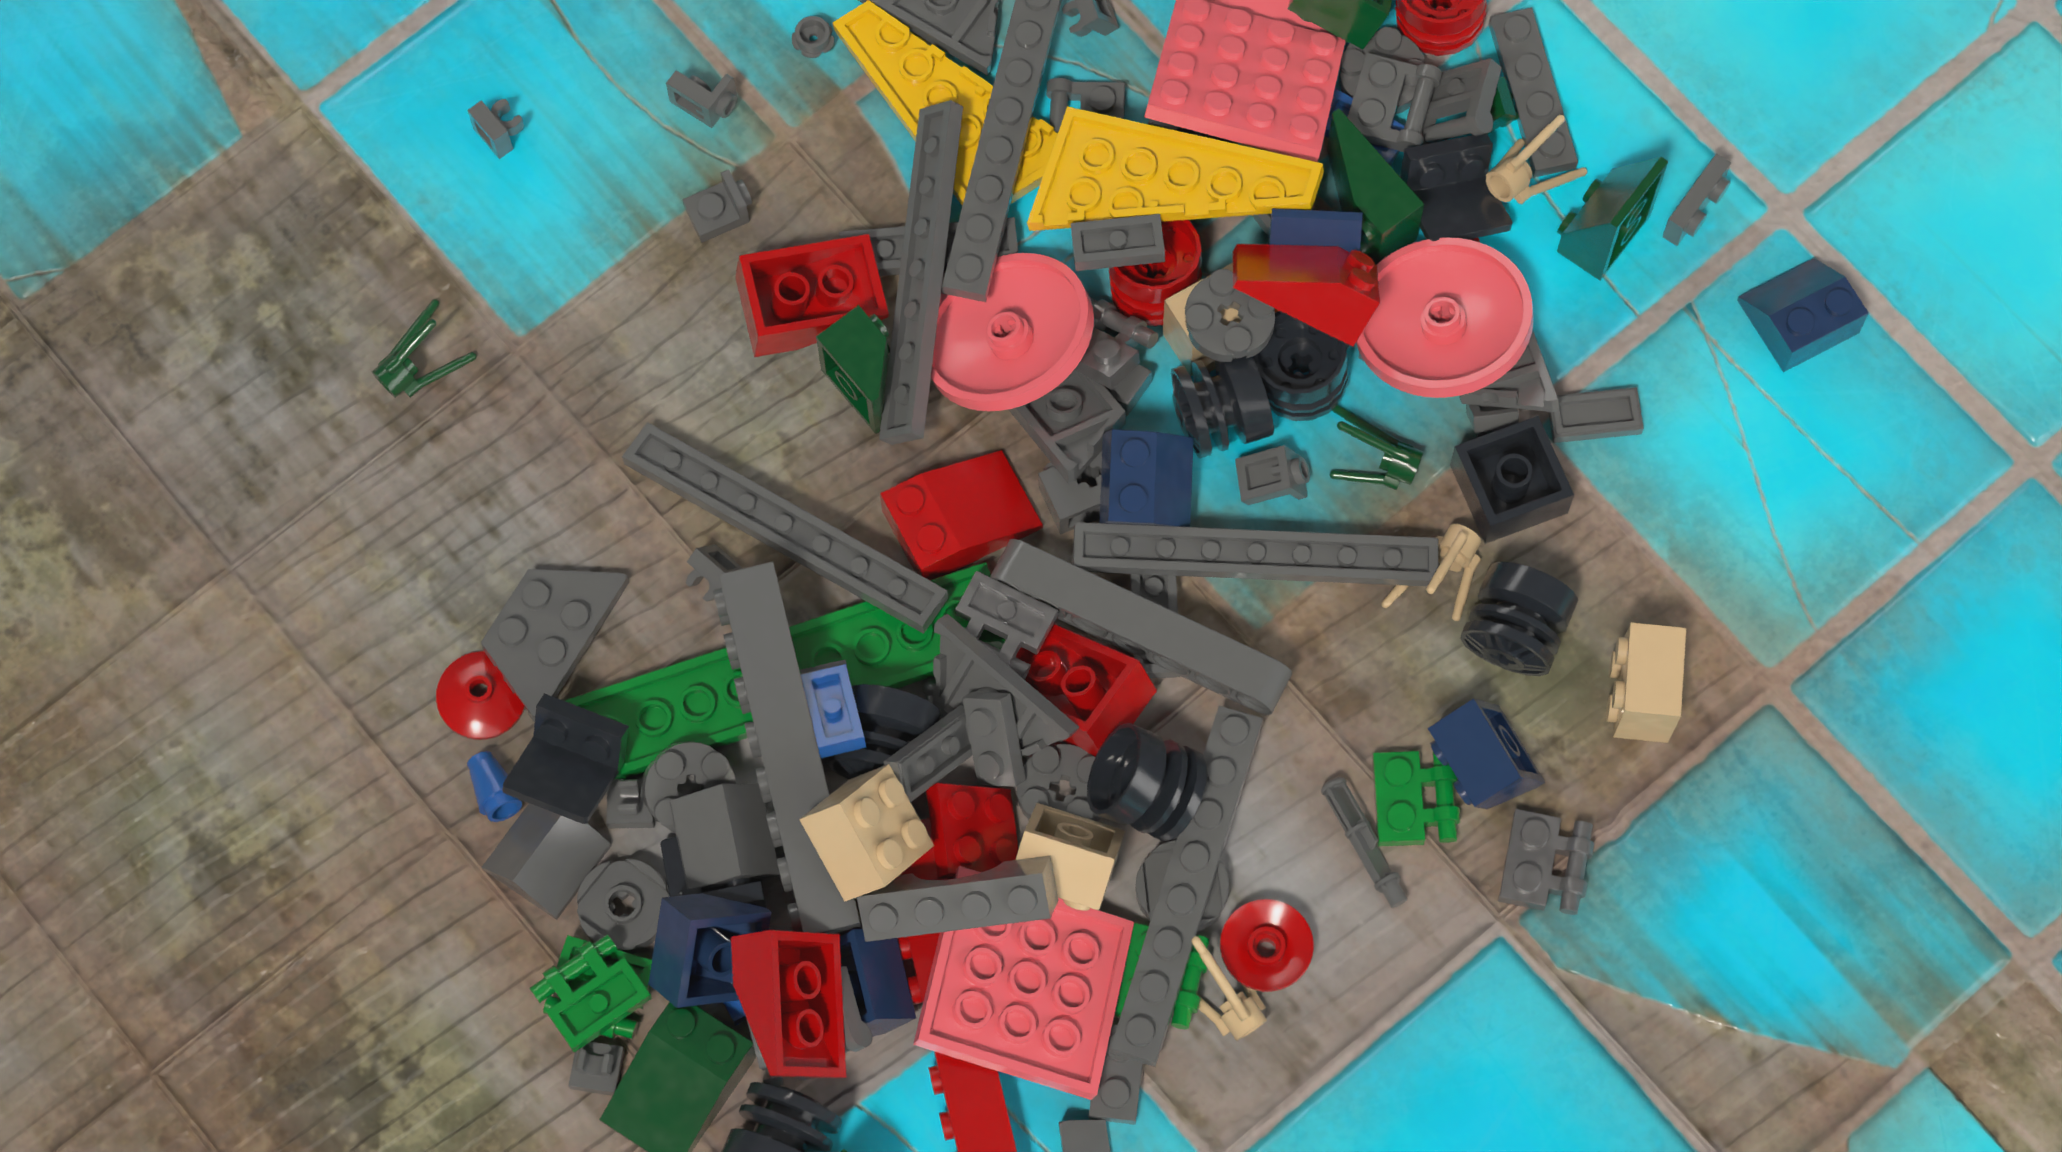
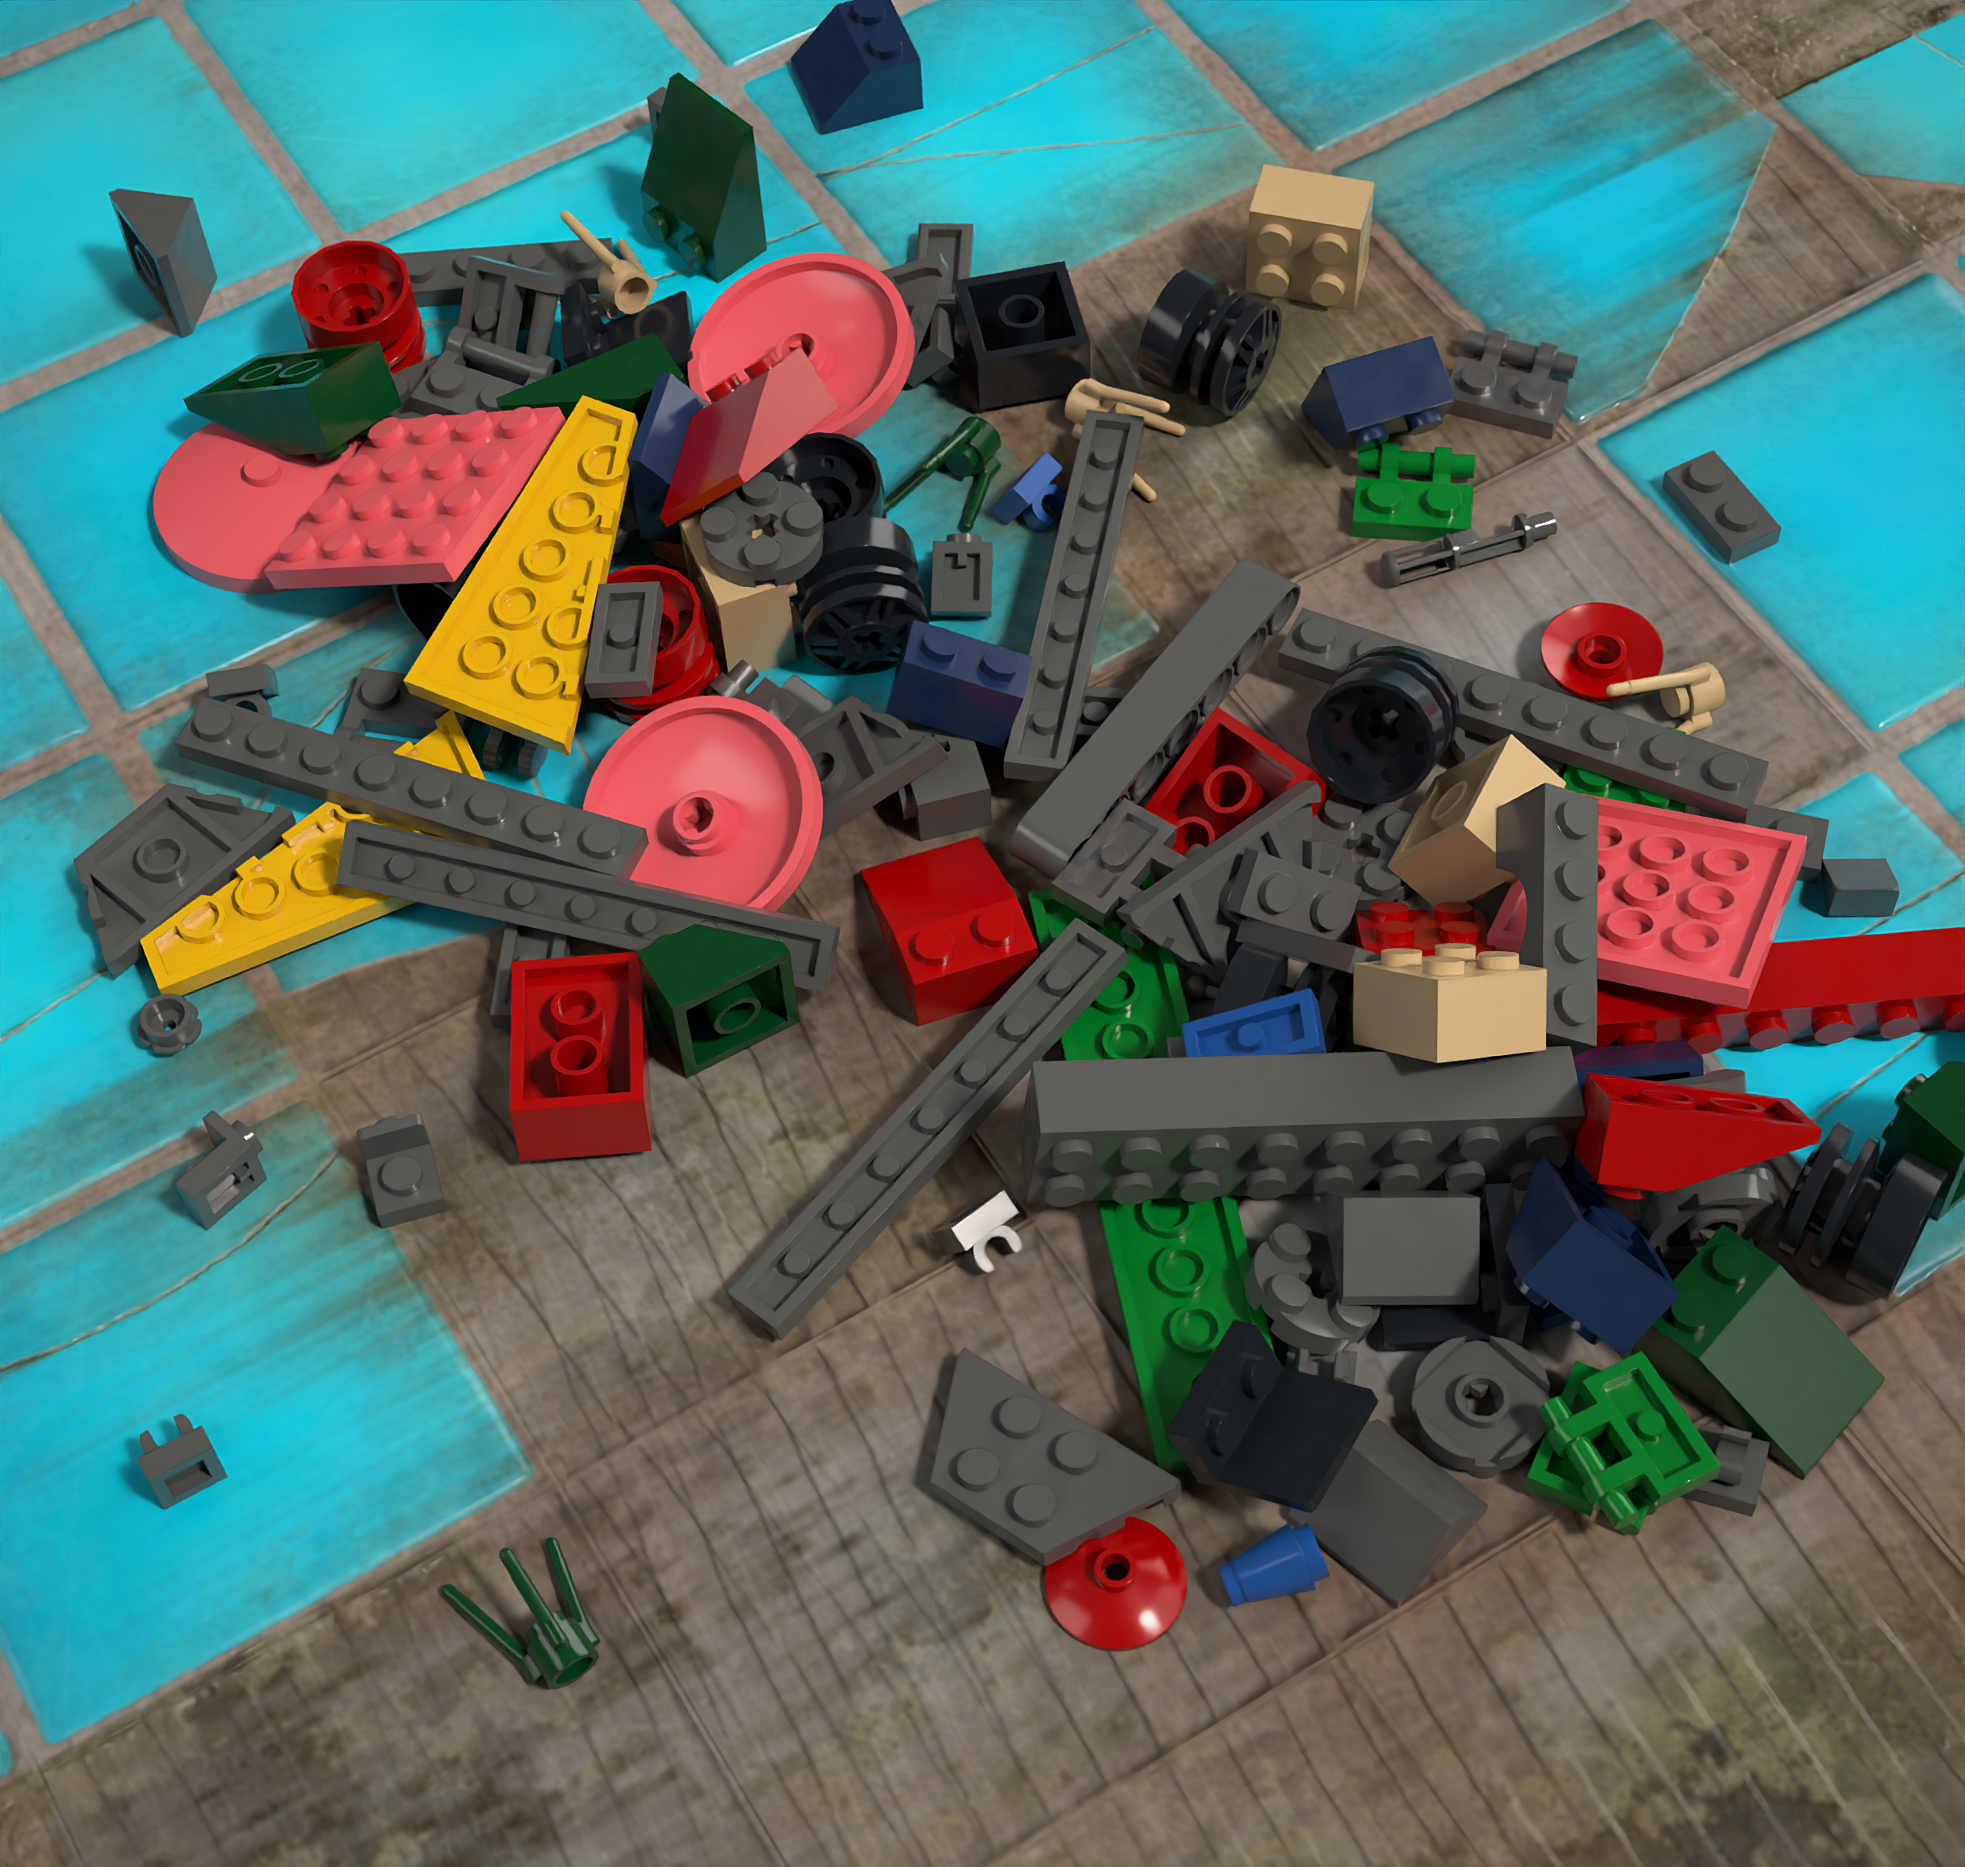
camera: 80 degrees left, 15 degrees down
none -> blue tile [990,451,1067,533]
none -> dark grey plate [1662,450,1782,565]

